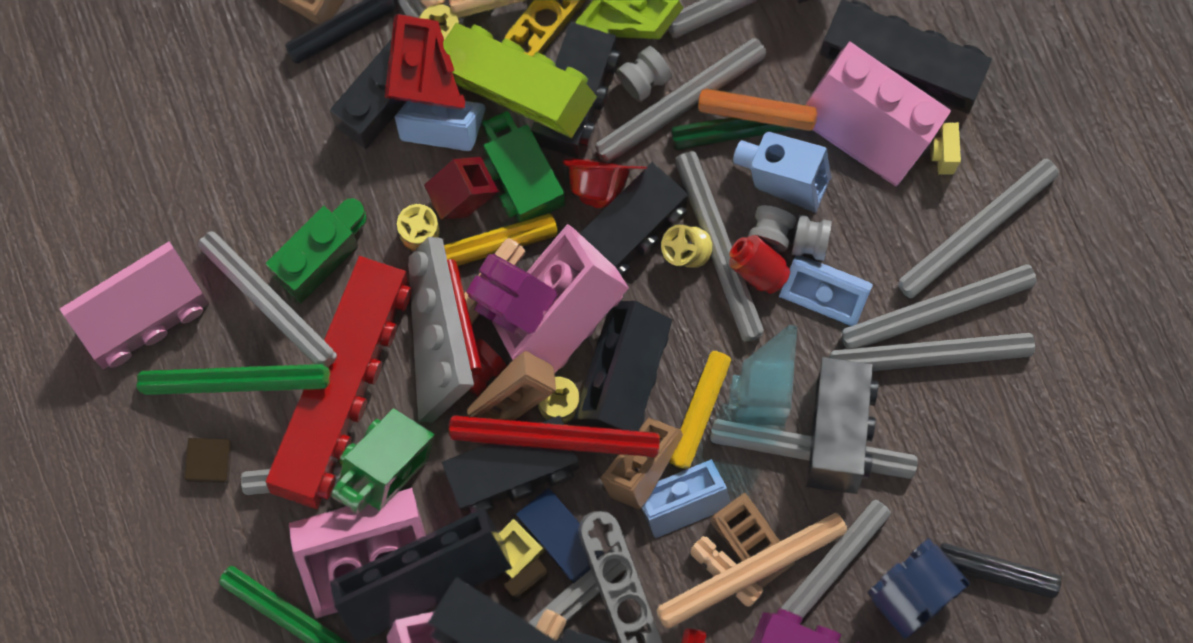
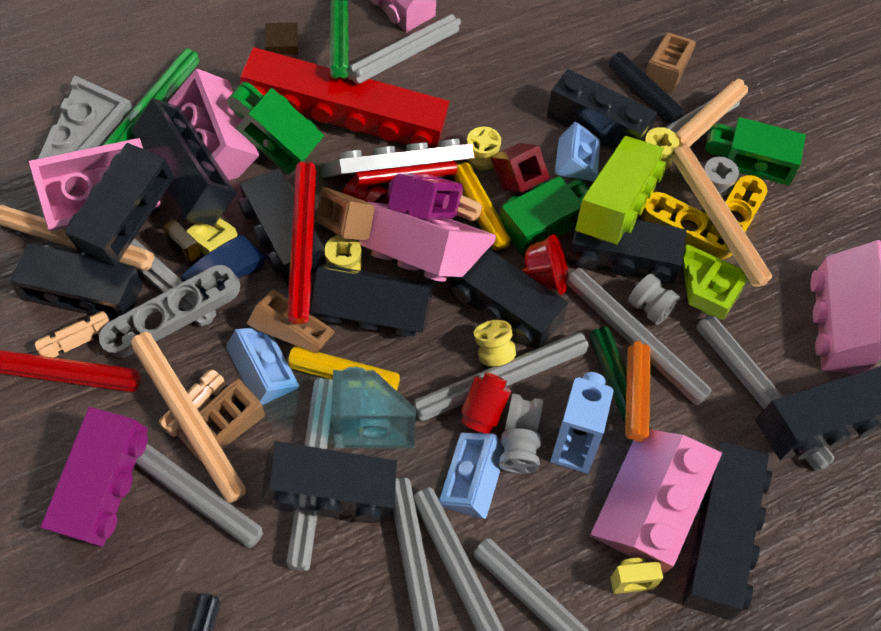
camera: 80 degrees right, 15 degrees down
green brick [265,198,367,303] -> none
red wing [384,14,465,110] -> none
dark blue brick [867,538,970,640] -> none

